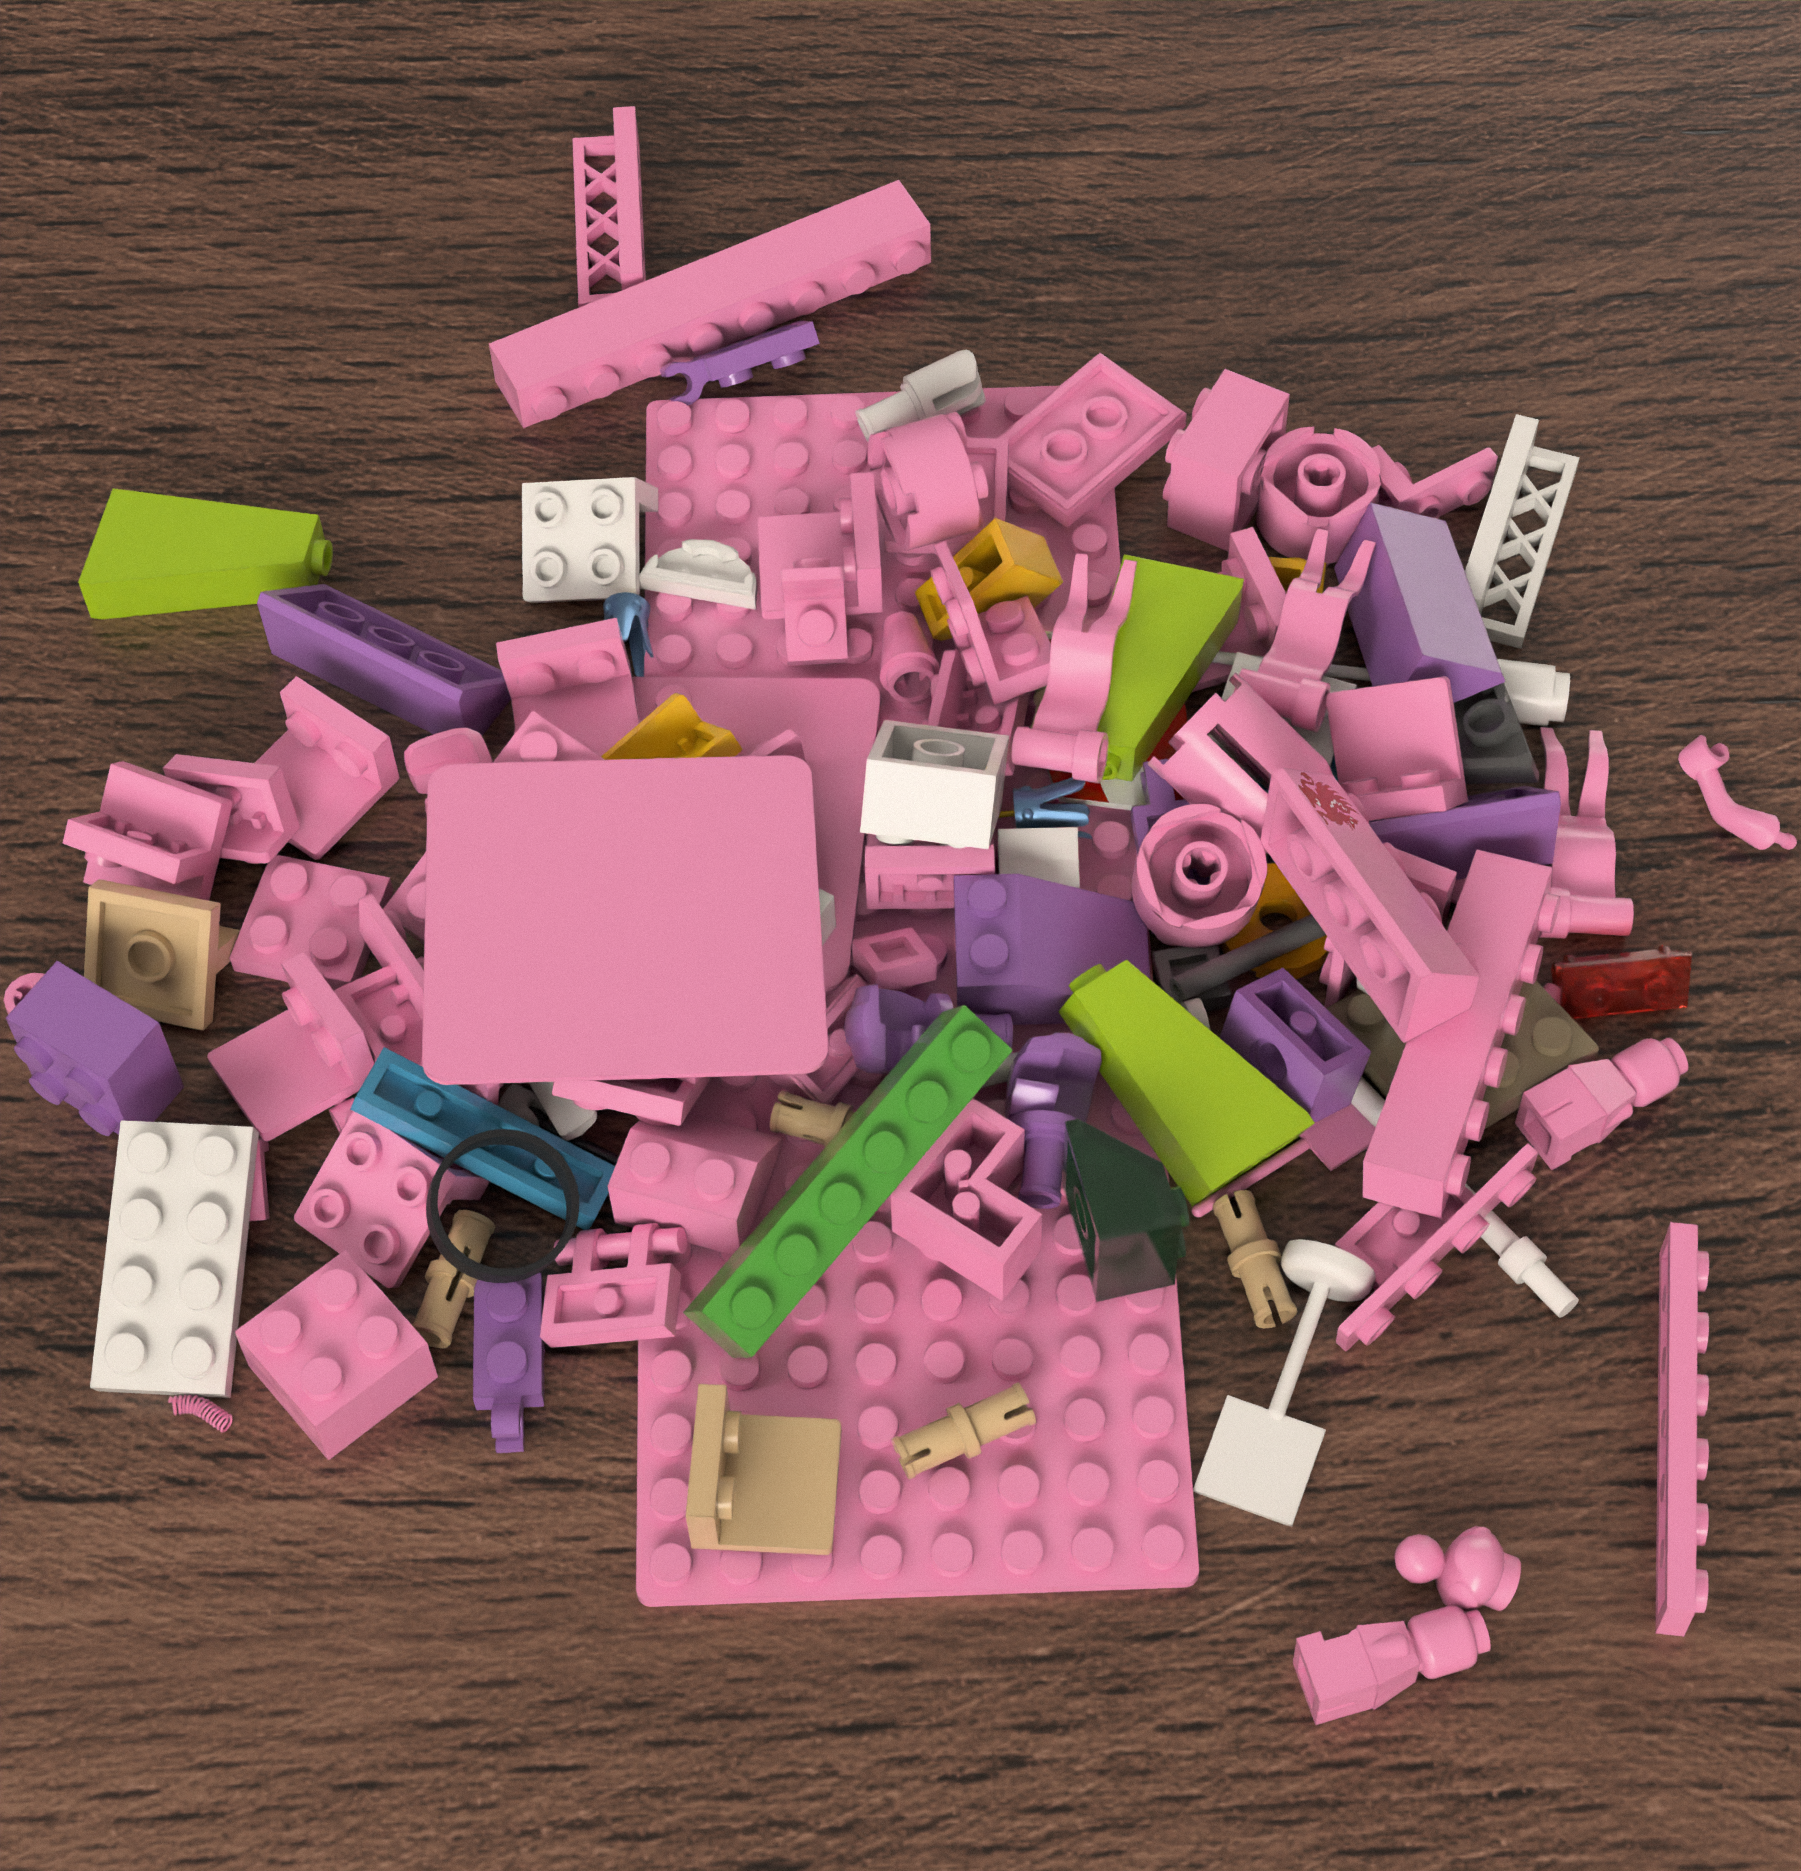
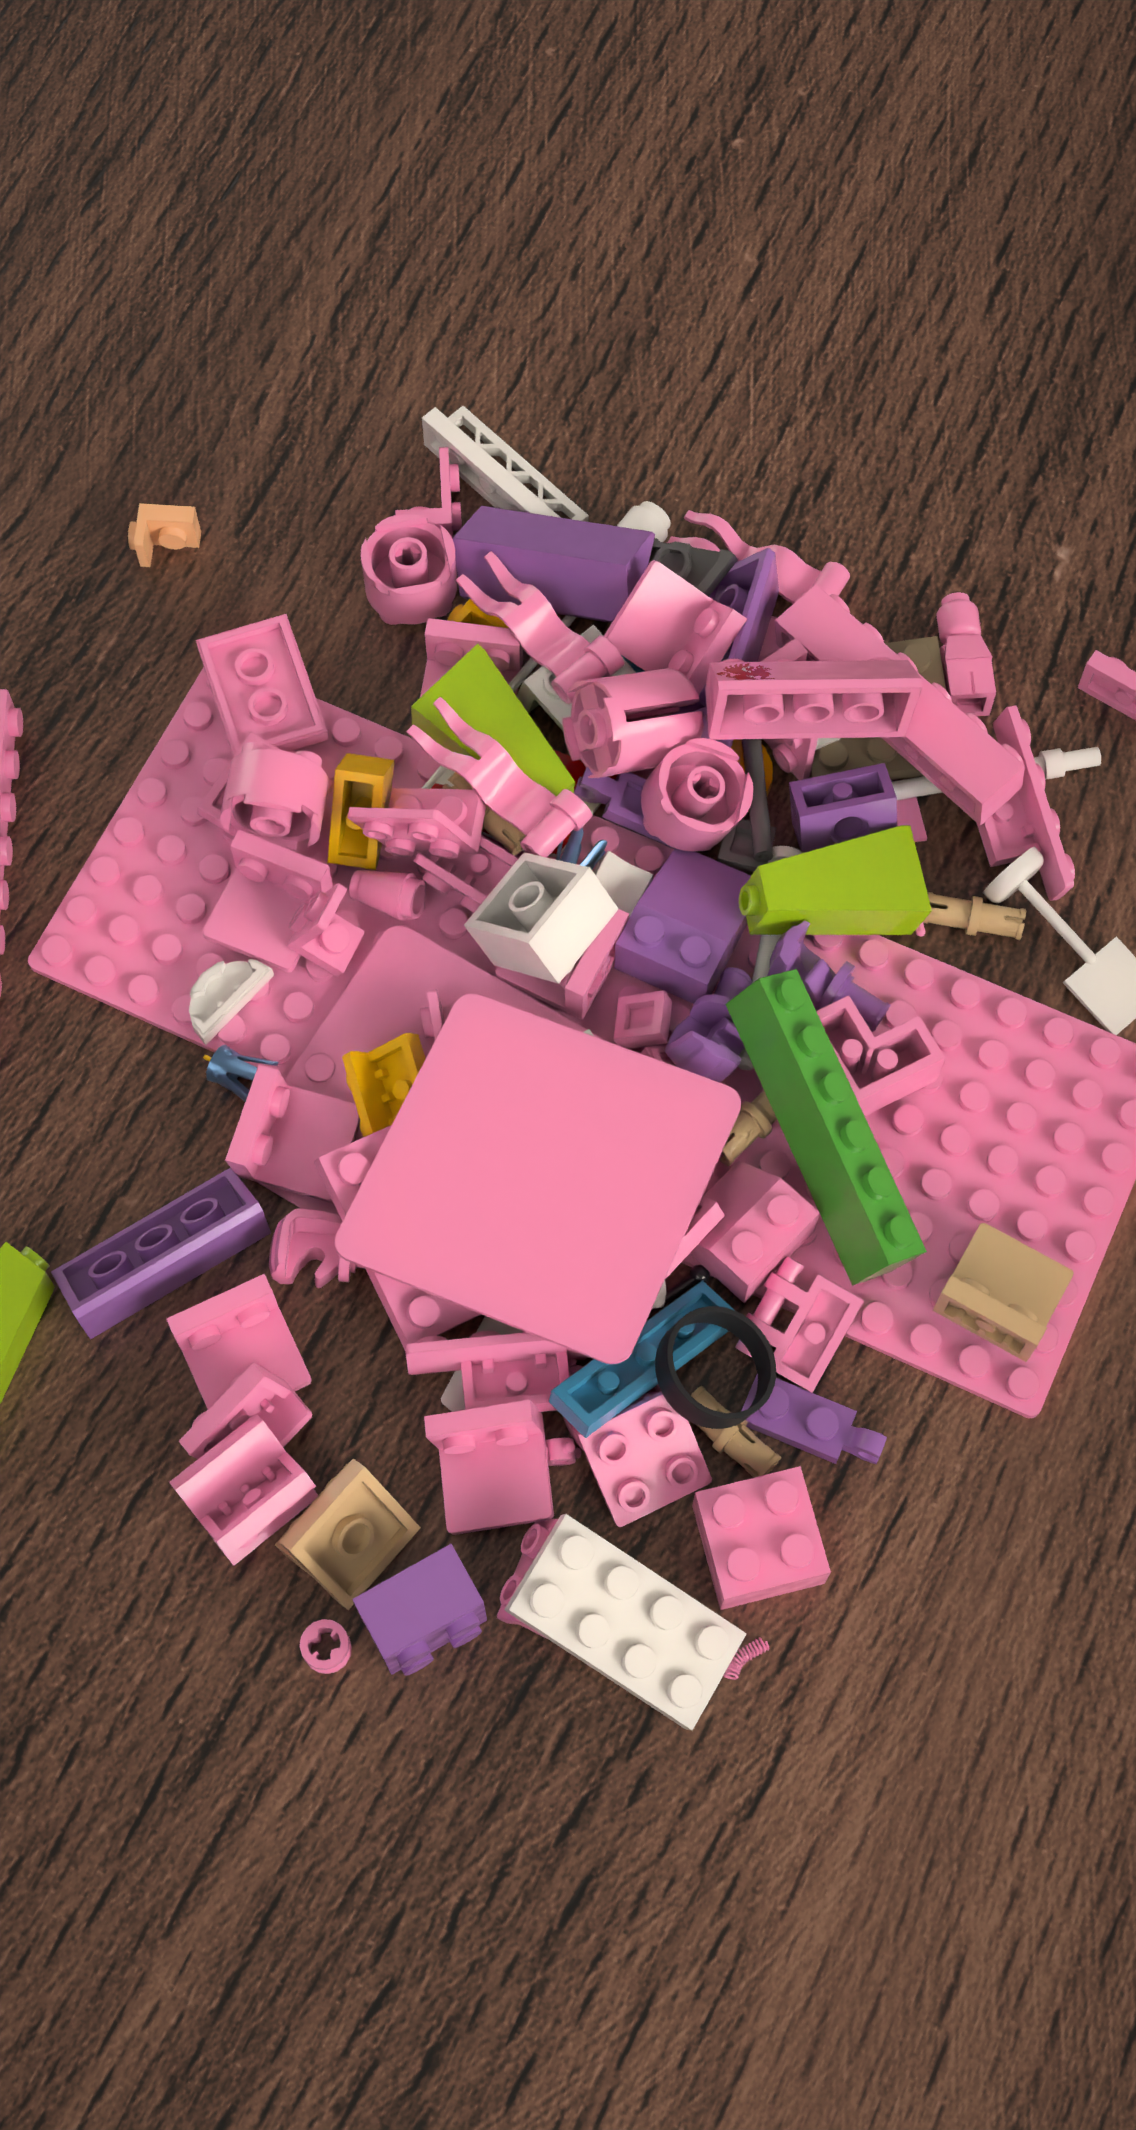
camera: 65 degrees left, 10 degrees up
bright pink plate [229,855,393,990] -> none
white bracket [522,477,658,603] -> none
medium lavender plate [660,321,820,405] -> none
white arm [855,349,986,442] -> none
tan pin [891,1382,1036,1480] -> none
clear green slope [1062,1119,1189,1302] -> none
bright pink brick [1163,369,1290,551] -> none
clear red hinge [1551,945,1692,1019] -> none
bright pink piece [1678,735,1797,850] -> none
none -> light nougat bracket [128,503,201,567]

